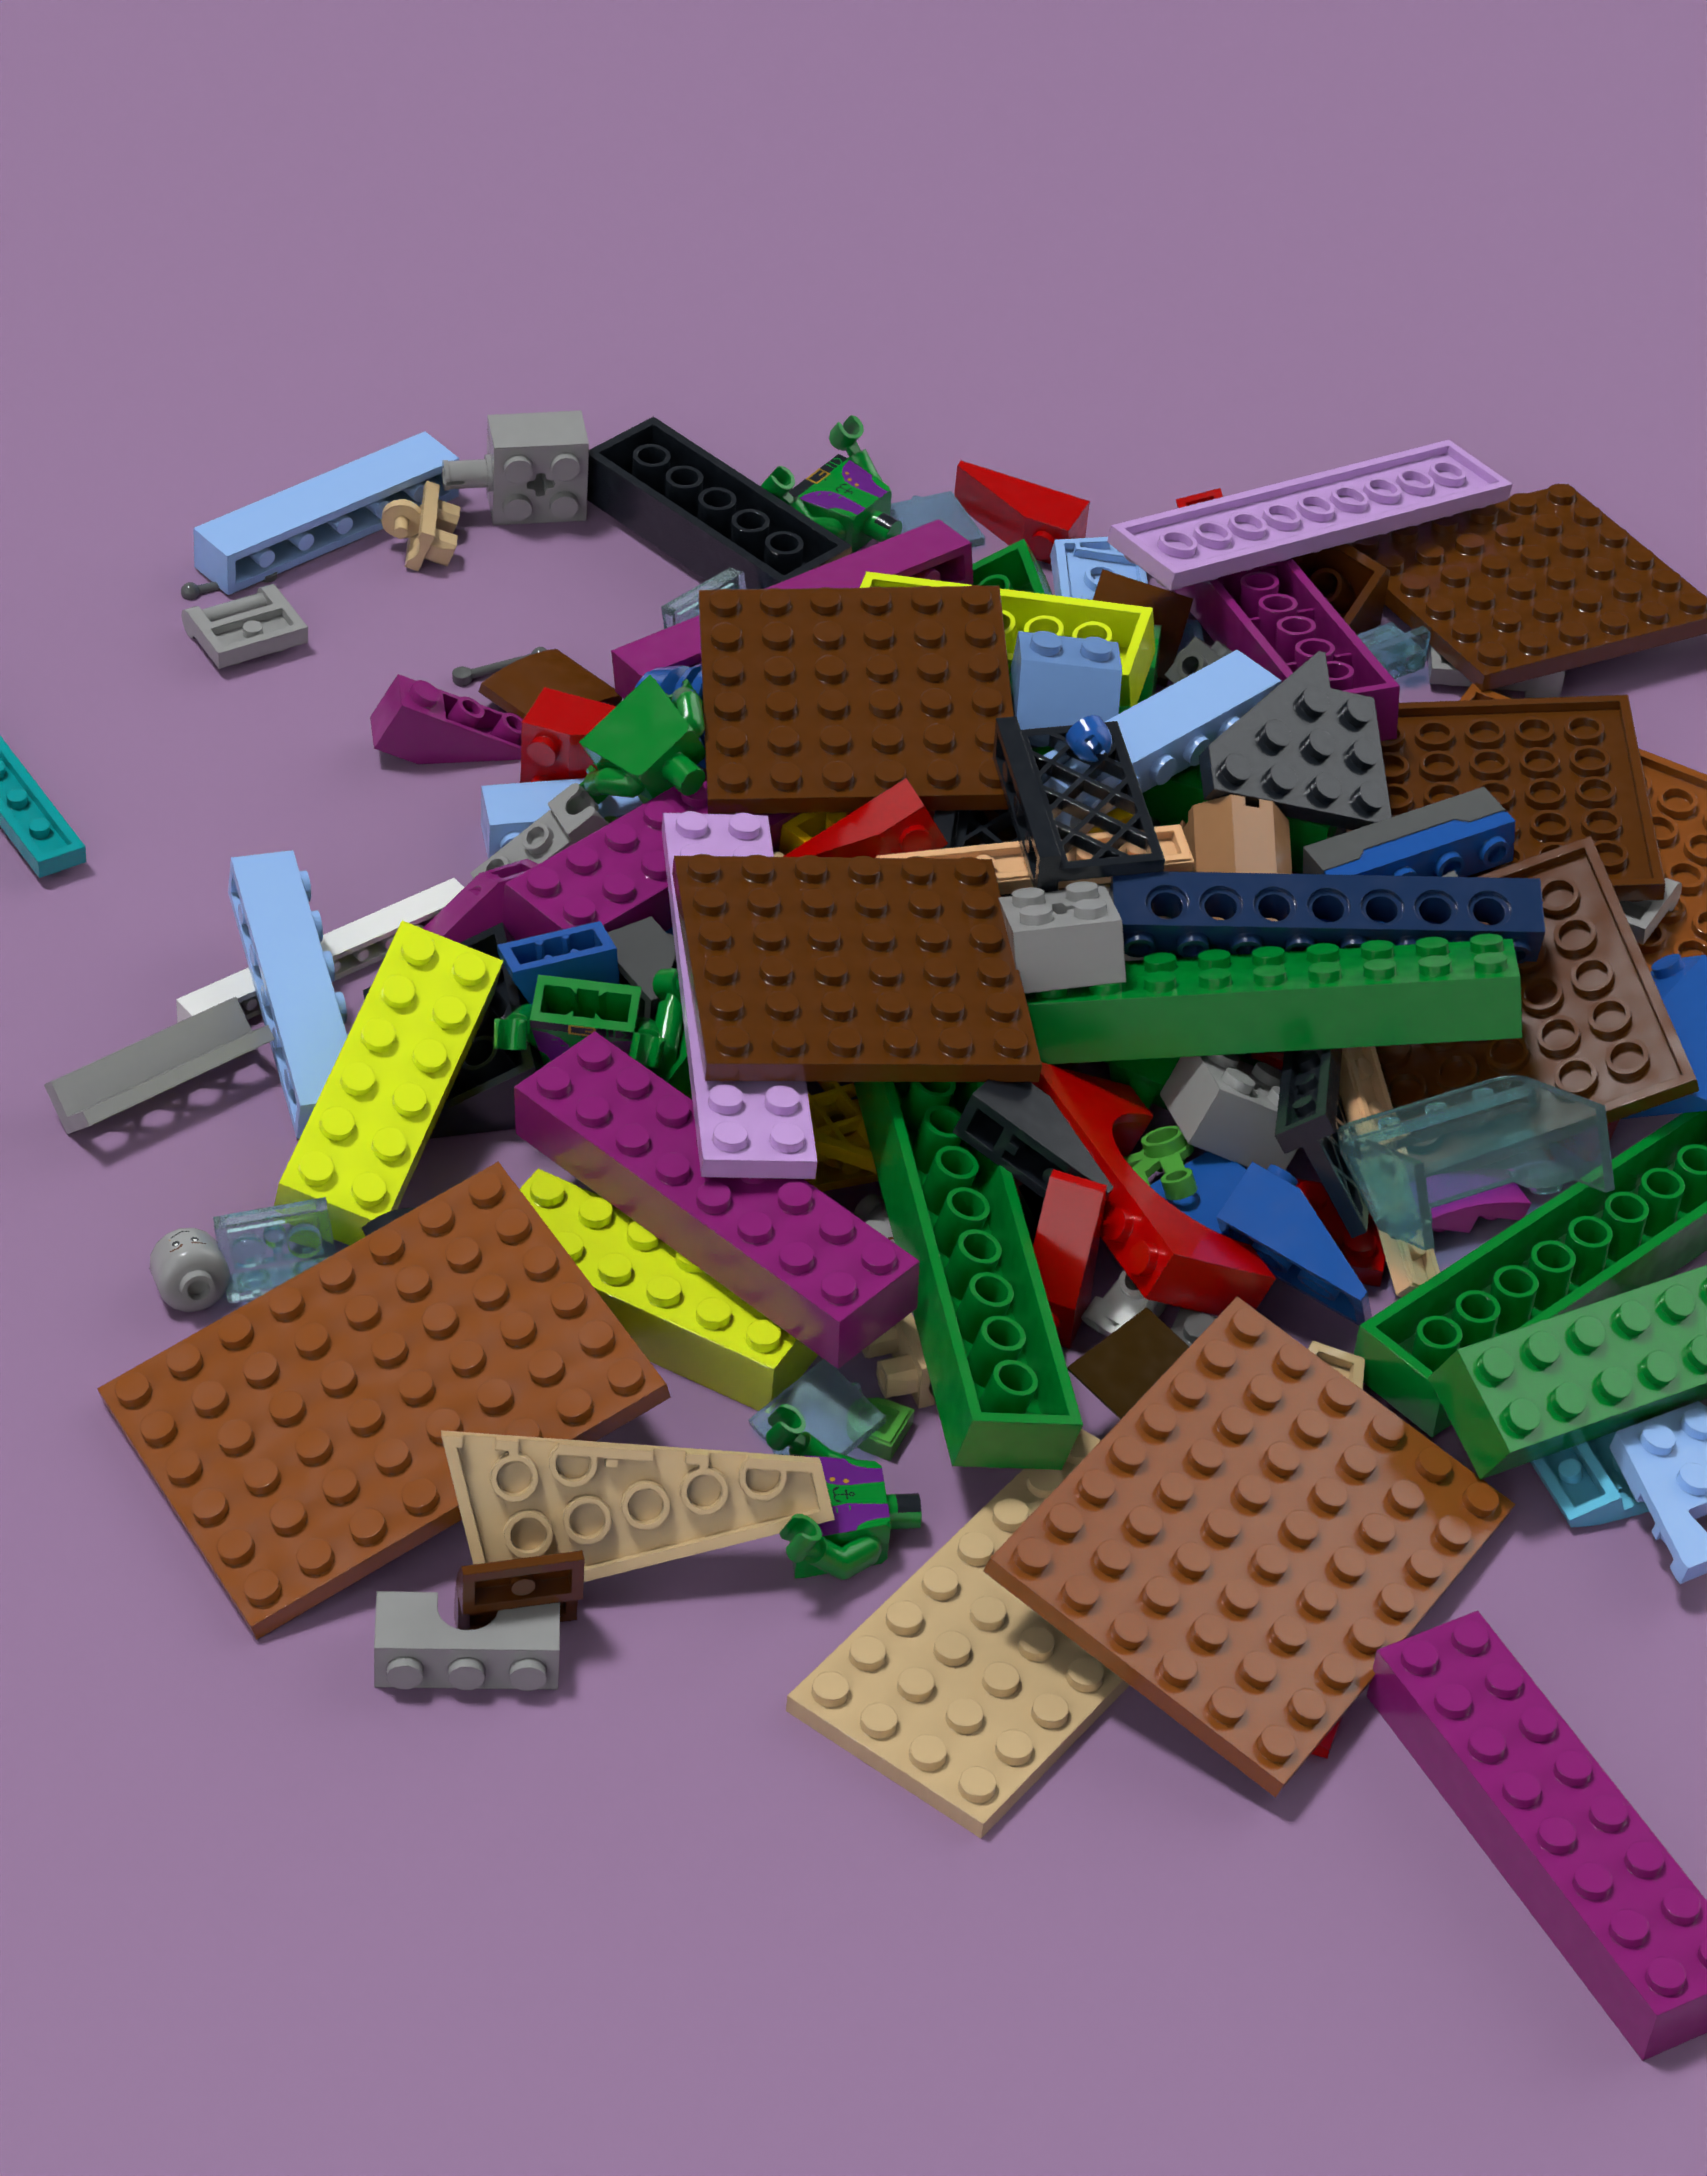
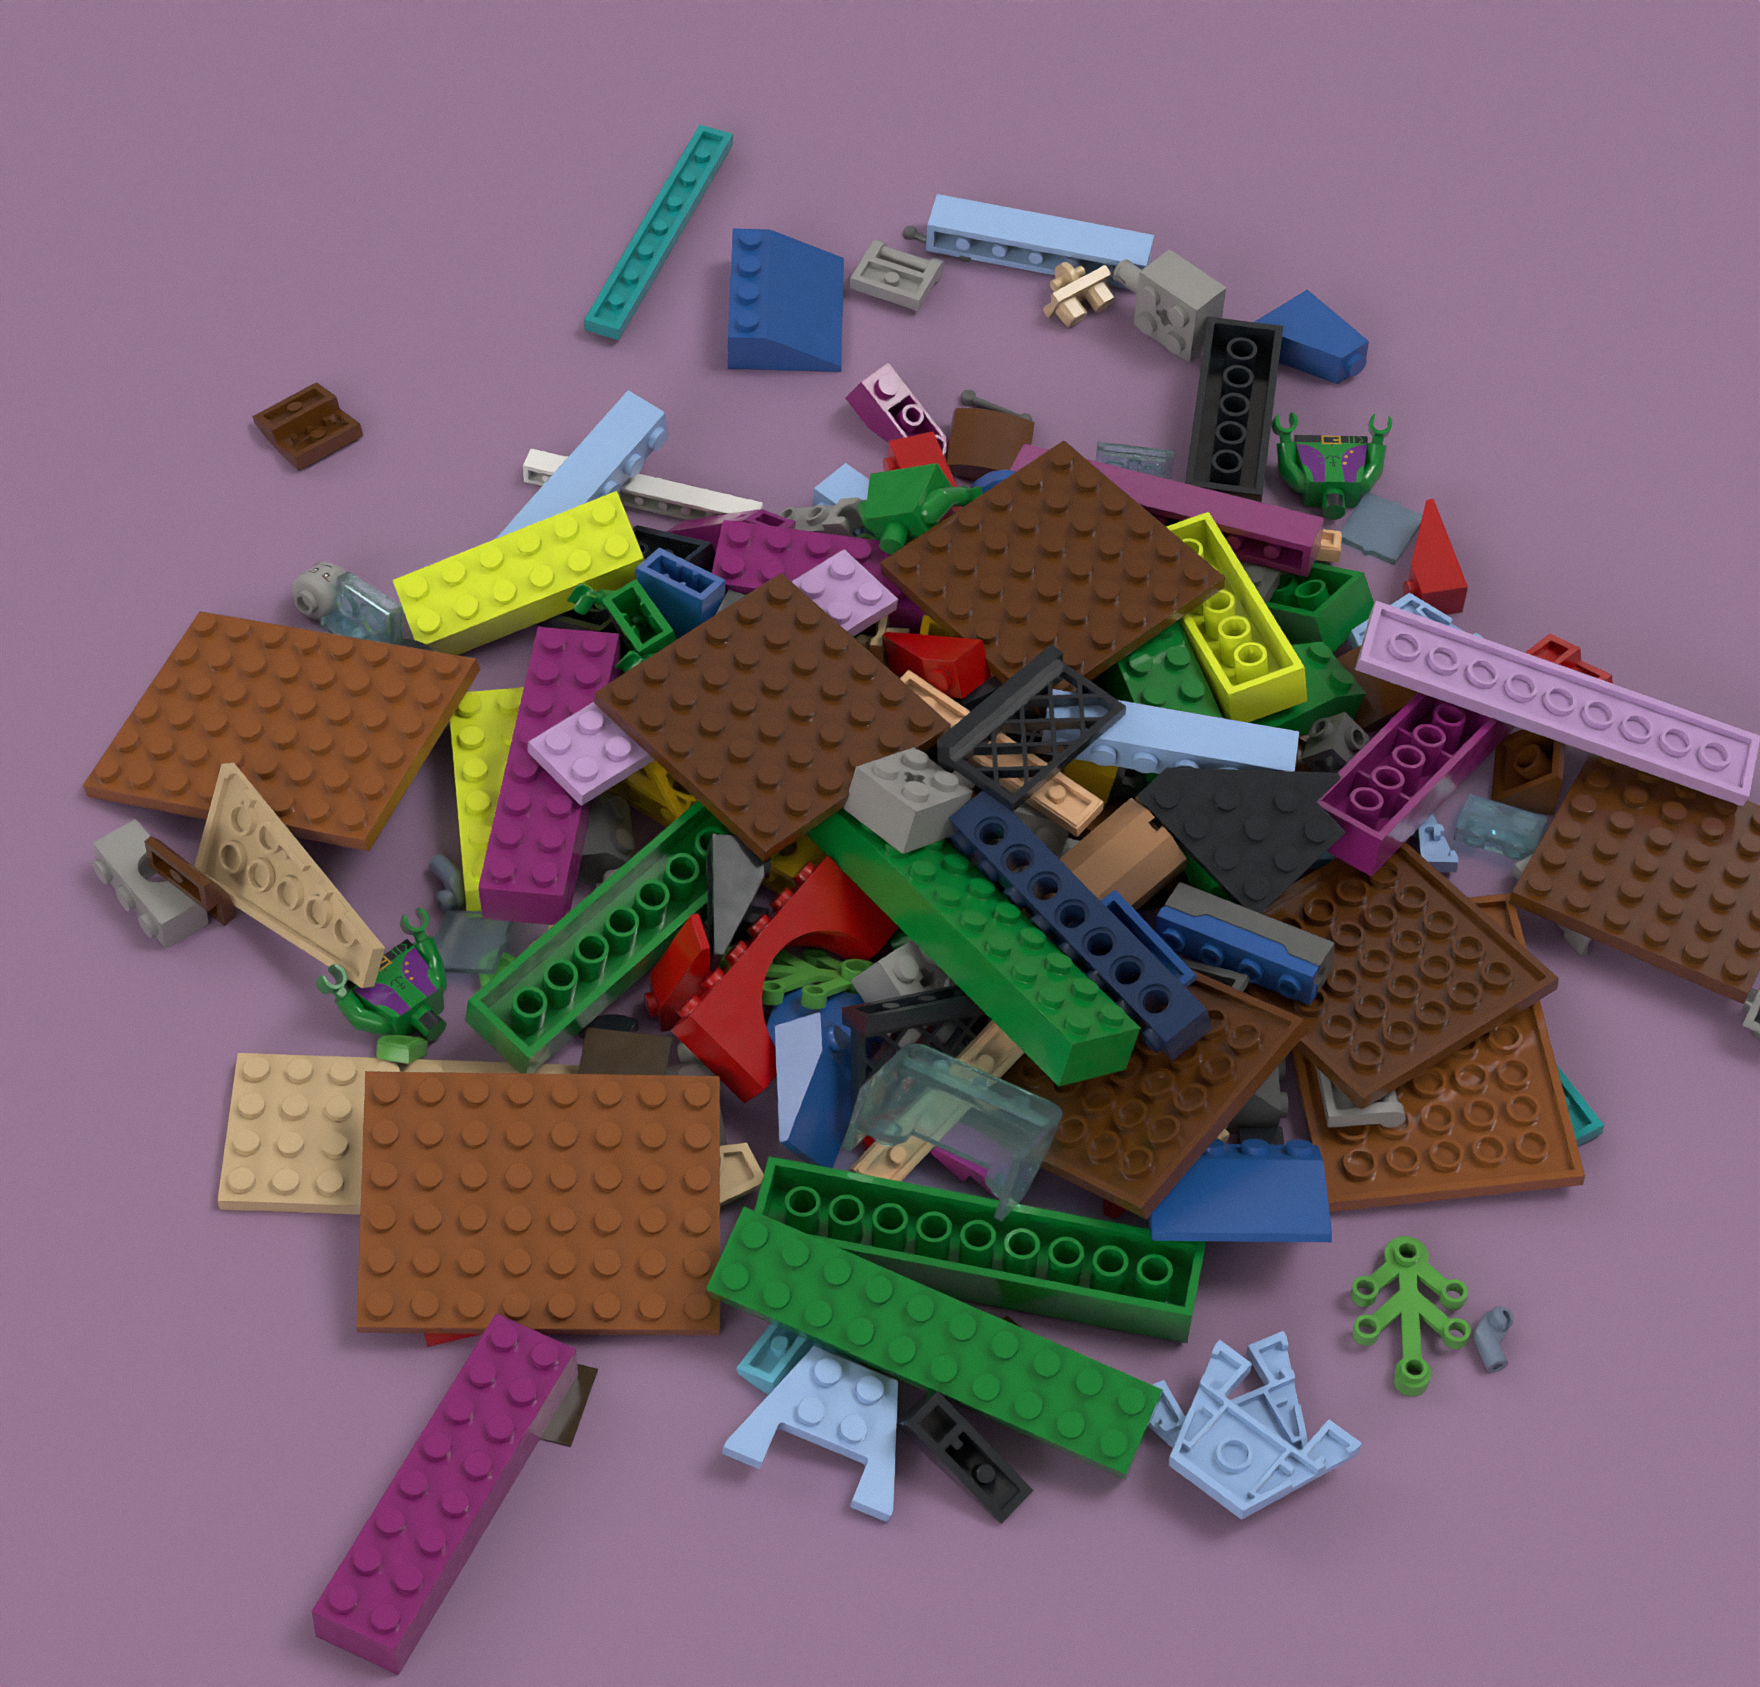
camera: 55 degrees right, 10 degrees up
light grey fence [44,997,275,1134] -> none
medium blue slope [1009,631,1122,730] -> none
blue hinge [1065,715,1112,762] -> none
none -> bright green tile [376,1035,428,1064]
none -> sand blue arm [429,854,465,912]
none -> blue slope [728,228,844,372]
none -> blue slope [1254,289,1369,384]

